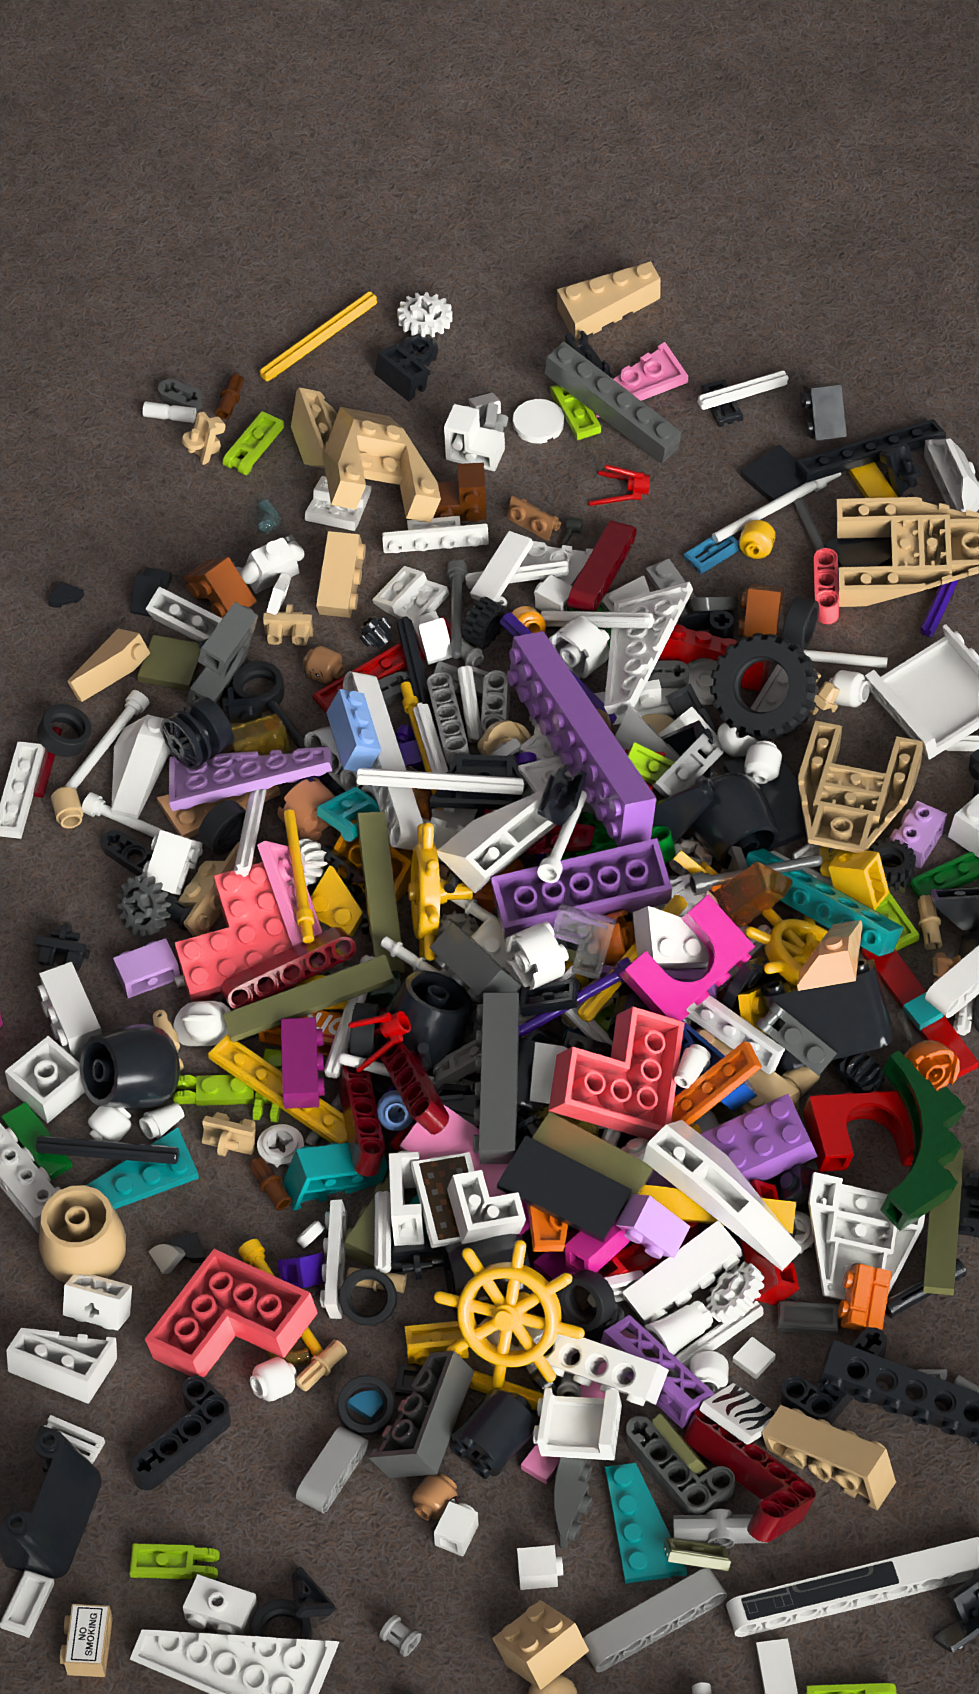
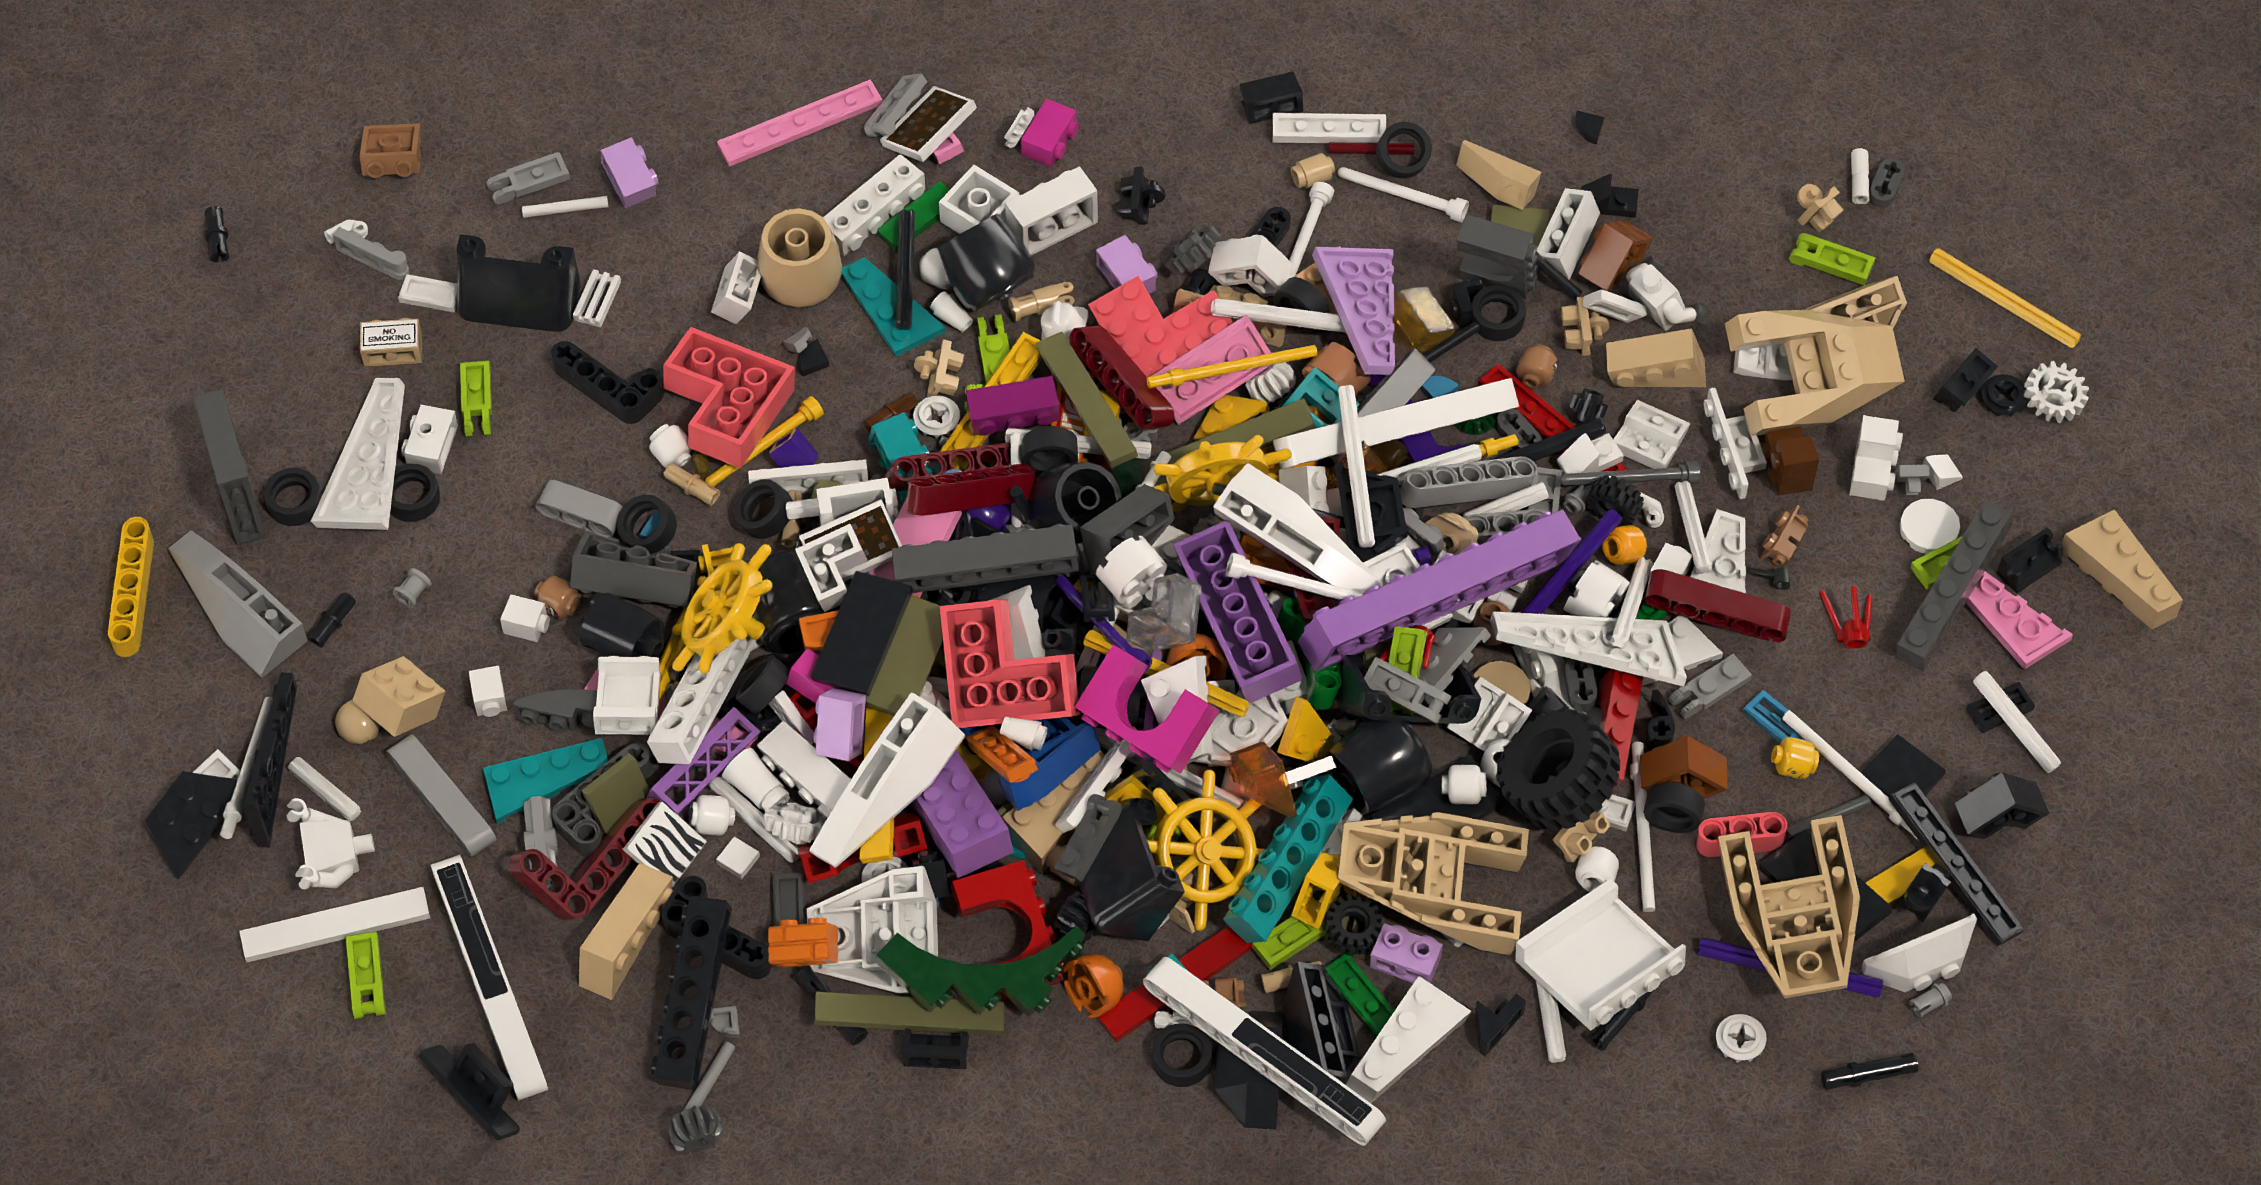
camera: 80 degrees right, 5 degrees up
white wedge [6,1328,117,1404] -> none
white wedge [111,715,170,819] -> none
black wheel [161,696,234,769] -> none
reddish brown axle [215,373,244,420] -> none
clear light blue arm [258,499,281,534] -> none
black tile [292,1567,336,1618] -> none
white tile [297,1220,325,1249] -> none
light blue brick [326,689,381,772] -> none
red plant [348,1011,411,1073] -> none
white tile [470,531,533,602] -> none
black hinge [537,764,587,827] -> none
olive tile [663,1537,731,1571] -> none
dark grey piece [689,855,823,896] -> none
dark grey beam [692,596,738,611] -> none
light nougat wedge [797,920,862,991] -> none

